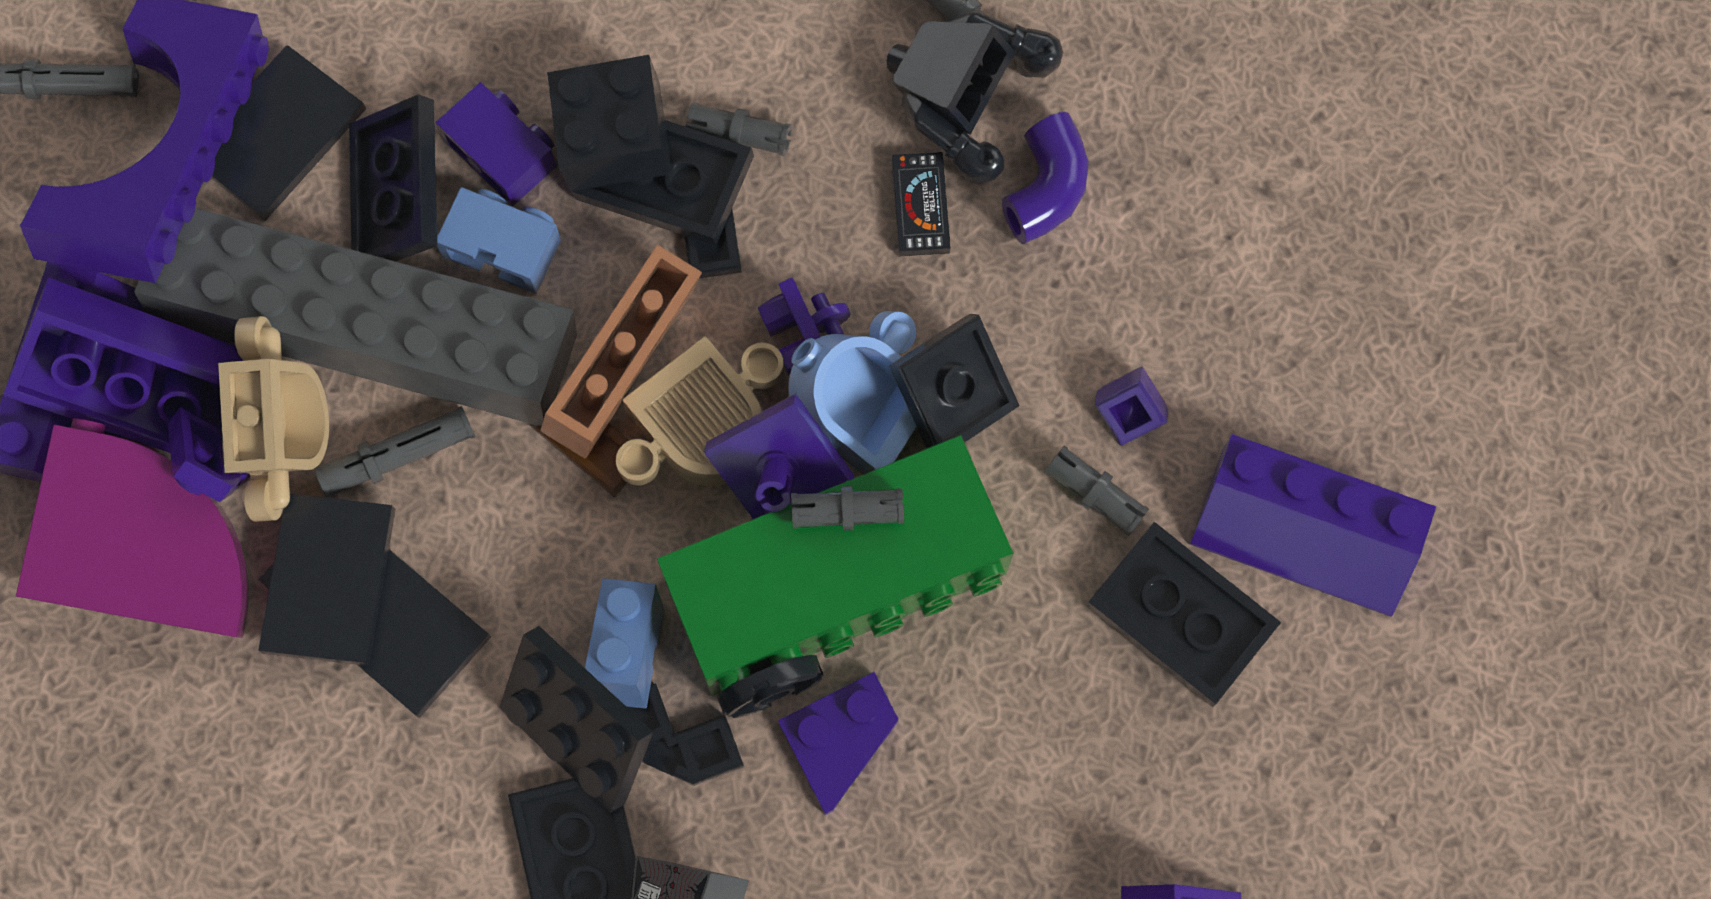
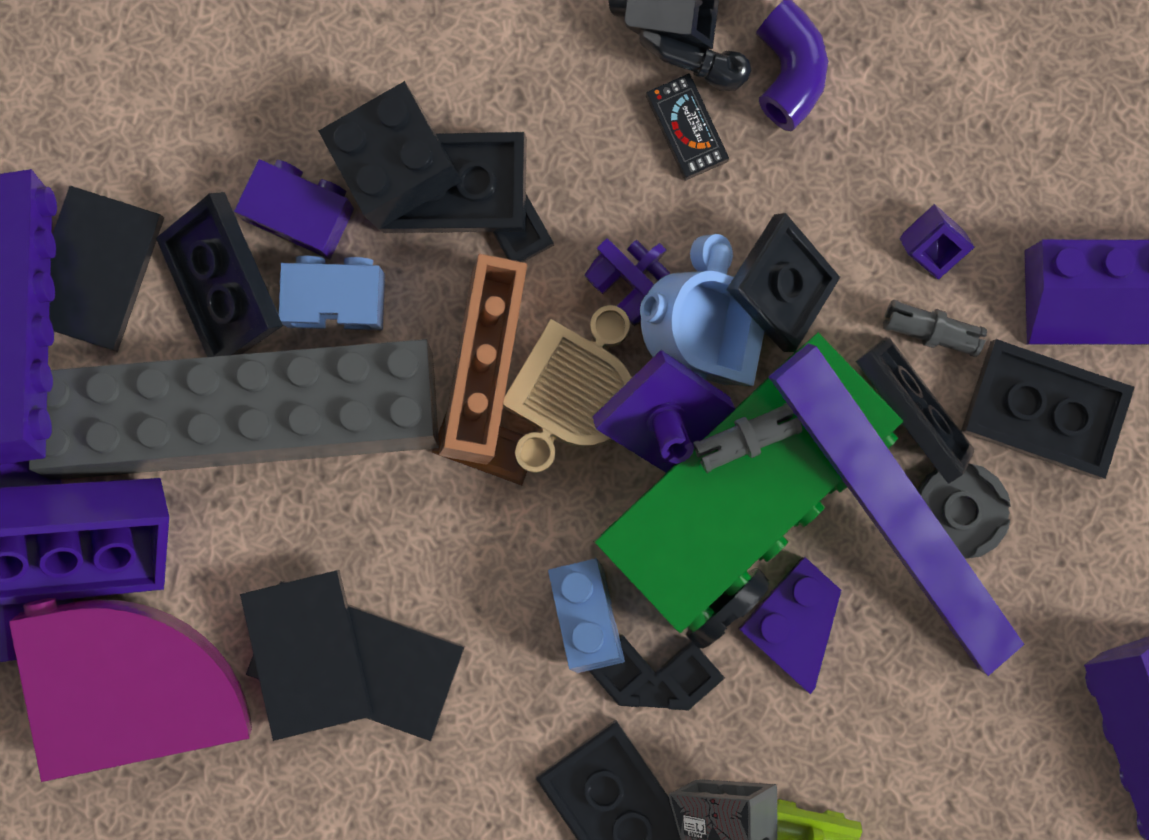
camera: 20 degrees left, 10 degrees up
dark purple wing [168,407,250,502] -> none
tan piece [218,316,329,522] -> none
dark grey pin [314,406,475,498] -> none
black plate [499,626,654,813] -> none
dark grey pin [686,102,793,156] -> none
none -> dark purple tile [769,343,1025,676]
none -> black tile [856,336,974,484]
none -> dark grey tile [917,464,1011,559]

